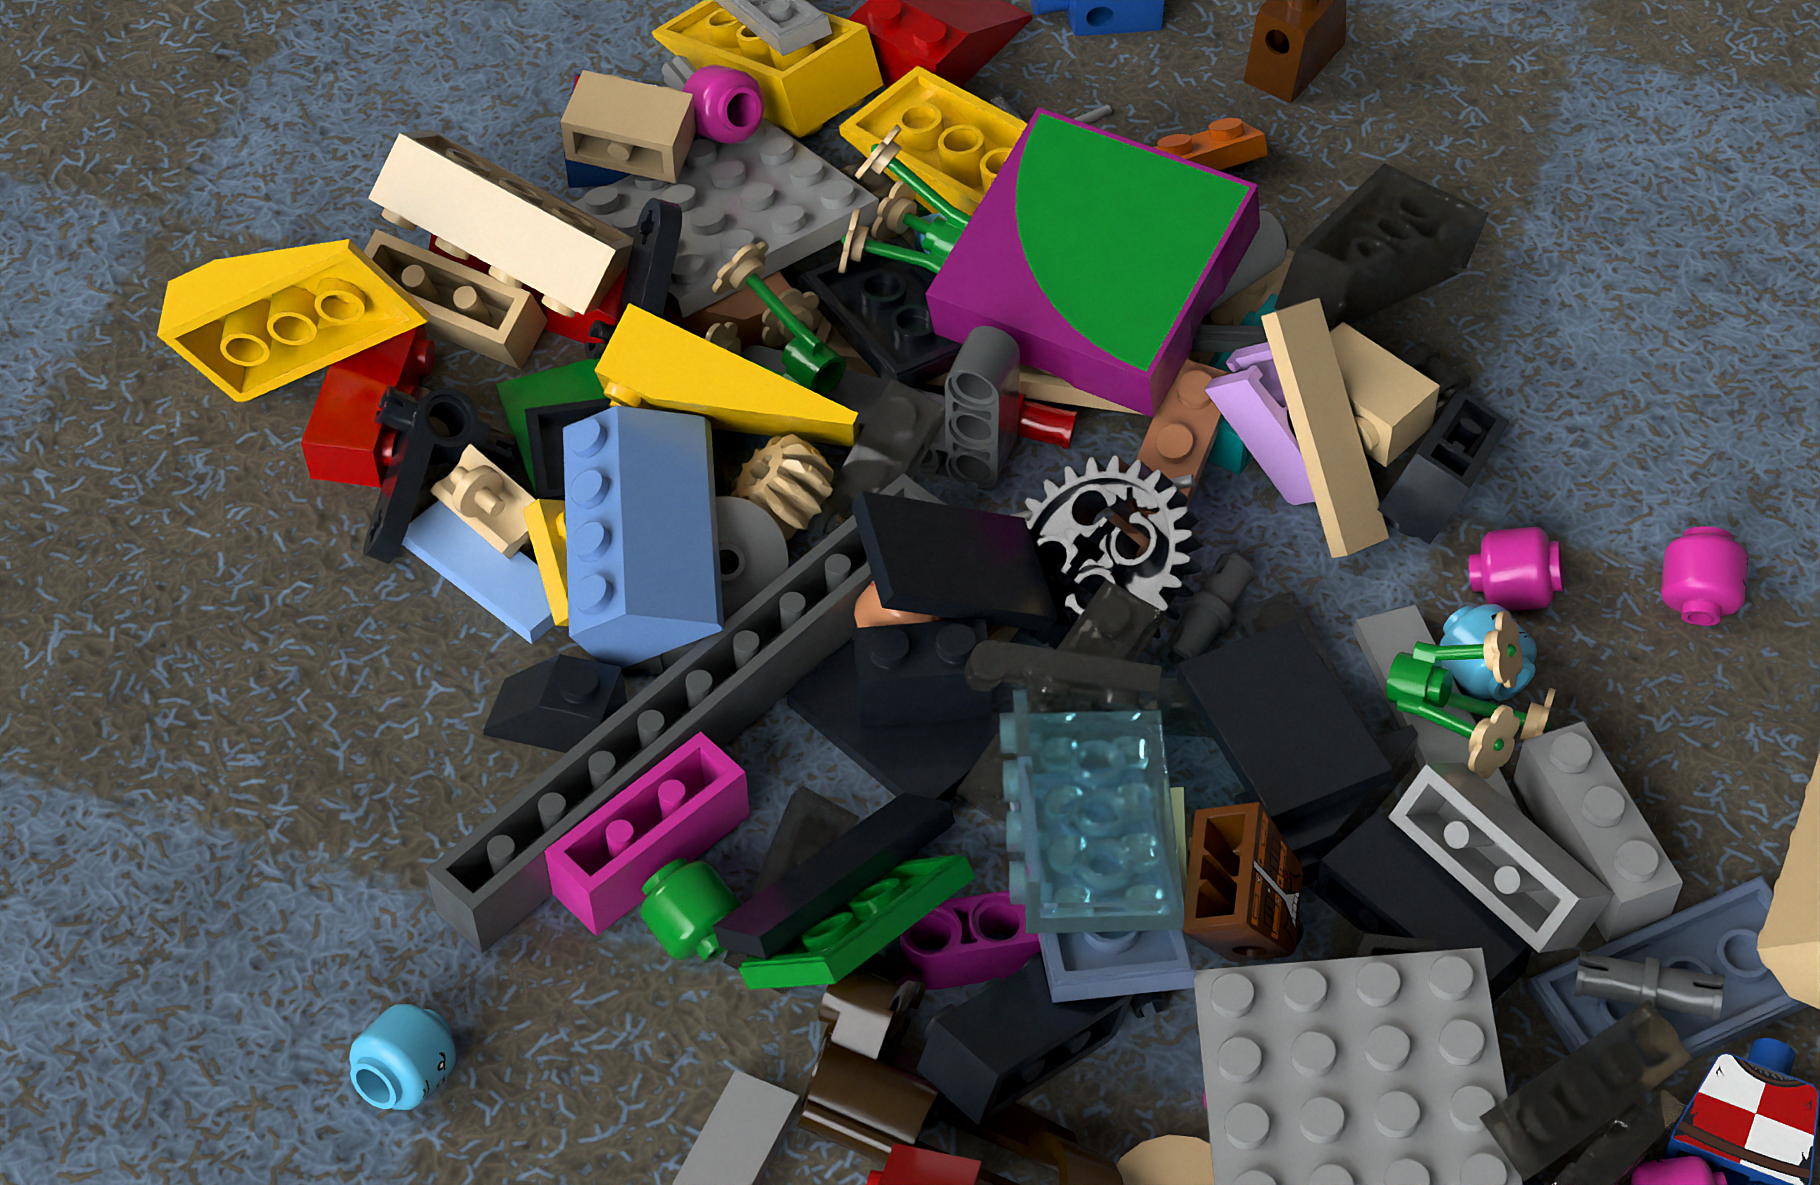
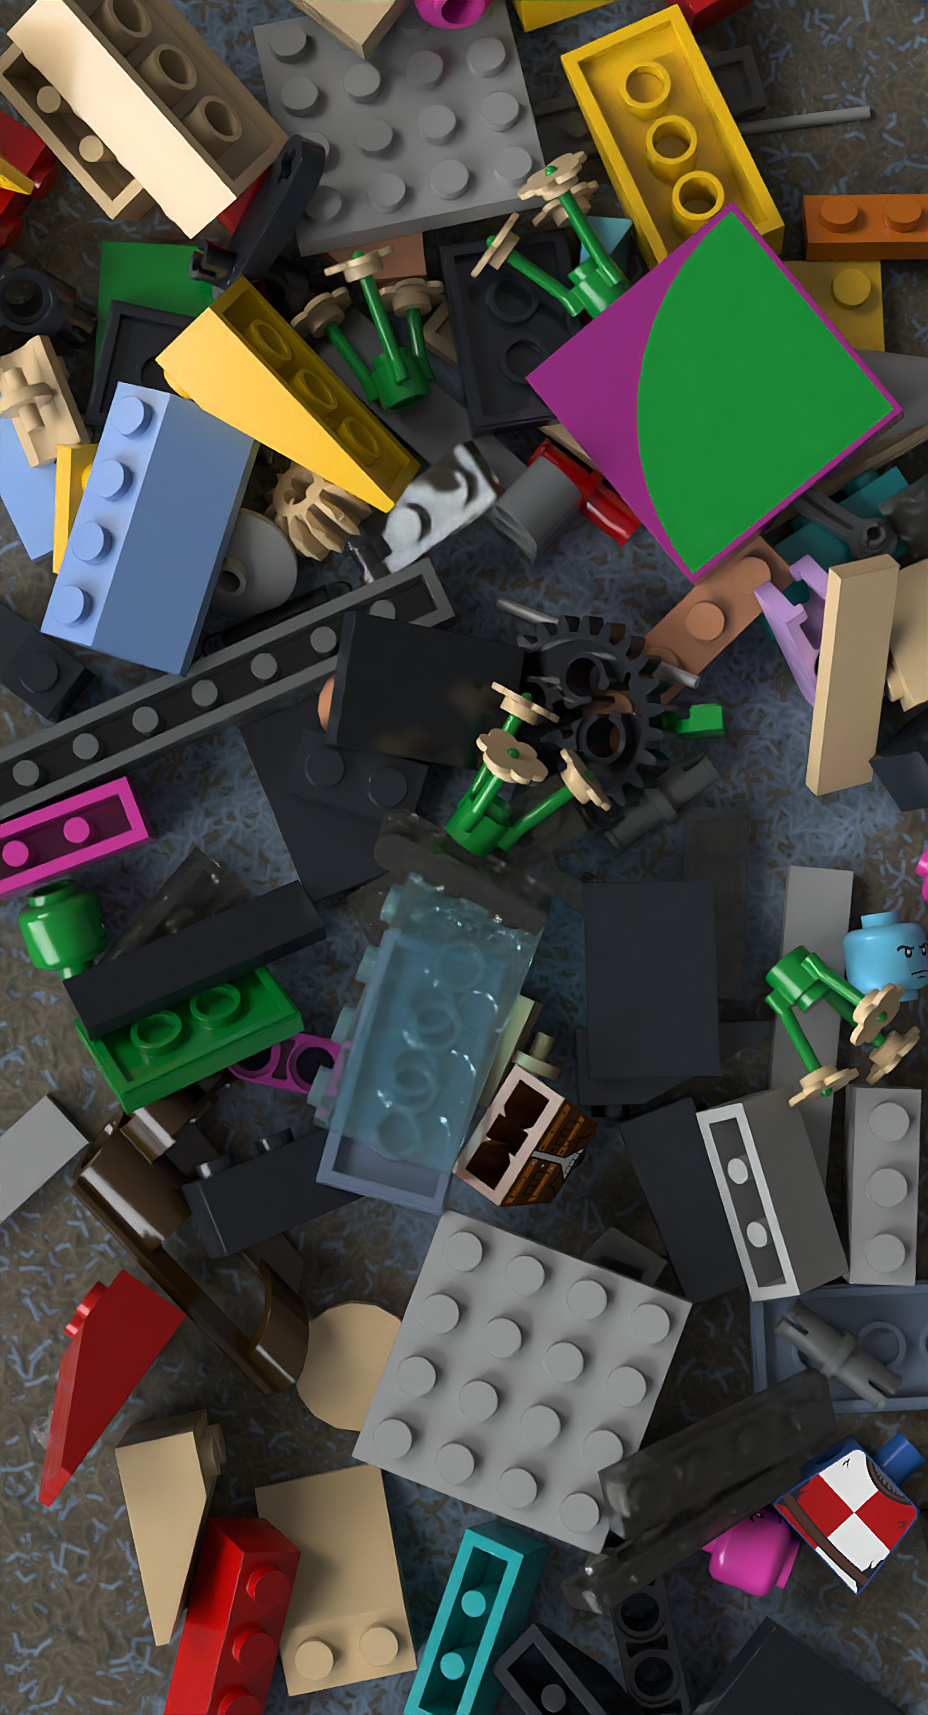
camera: 20 degrees right, 35 degrees up
none -> plant [445,682,612,858]
none -> green tile [662,703,727,740]

